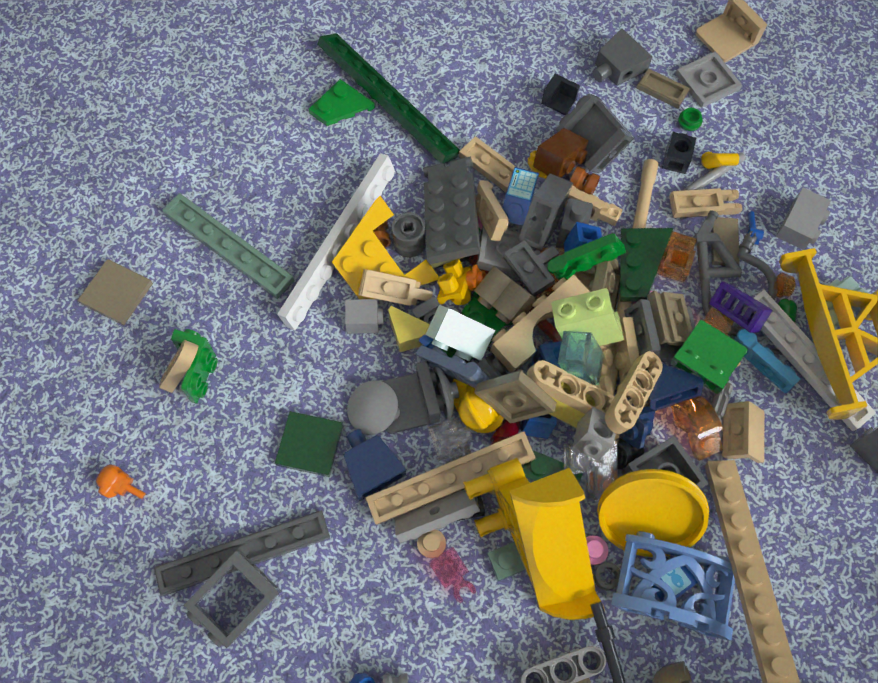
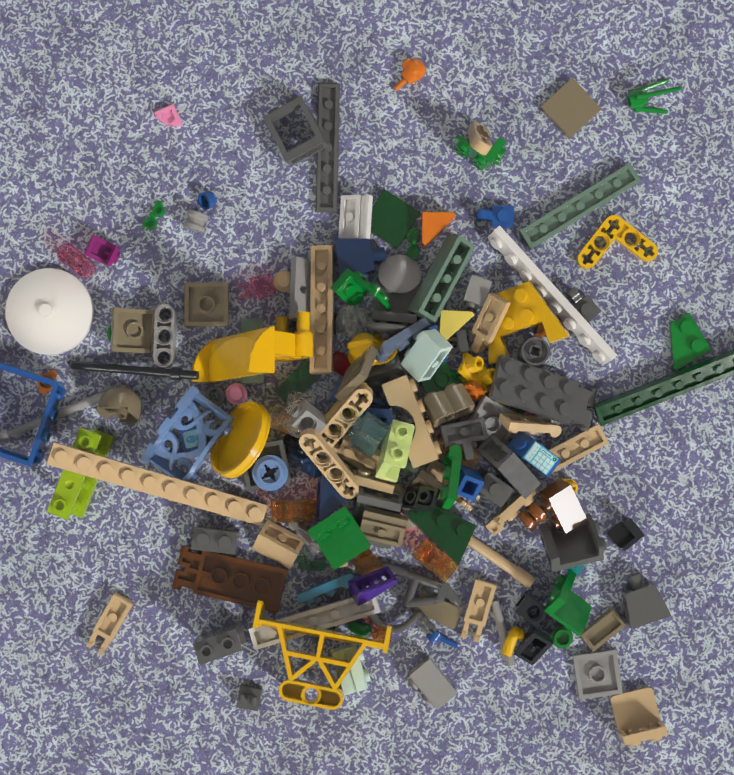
camera: 110 degrees right, 20 degrees up
none -> reddish brown hinge [172,545,288,613]
none -> dark tan plate [184,282,229,327]
none -> dark grey brick [191,525,240,555]
none -> medium blue gear [252,455,288,491]
none -> clear green arm [296,555,327,572]
none -> green bracket [331,268,392,311]
none -> white plate [338,195,373,239]
none -> black slope [401,486,440,512]
none -> green piece [406,227,419,261]
none -> sand green brick [407,235,476,322]
none -> orange slope [421,212,456,249]
none -> blue plate [476,205,514,229]
none -> black slope [514,625,554,666]
none -> green bracket [544,569,591,636]
none -> dark grey plate [565,287,601,322]
none -> yellow beam [576,215,658,269]
none -> green plant [628,79,682,114]

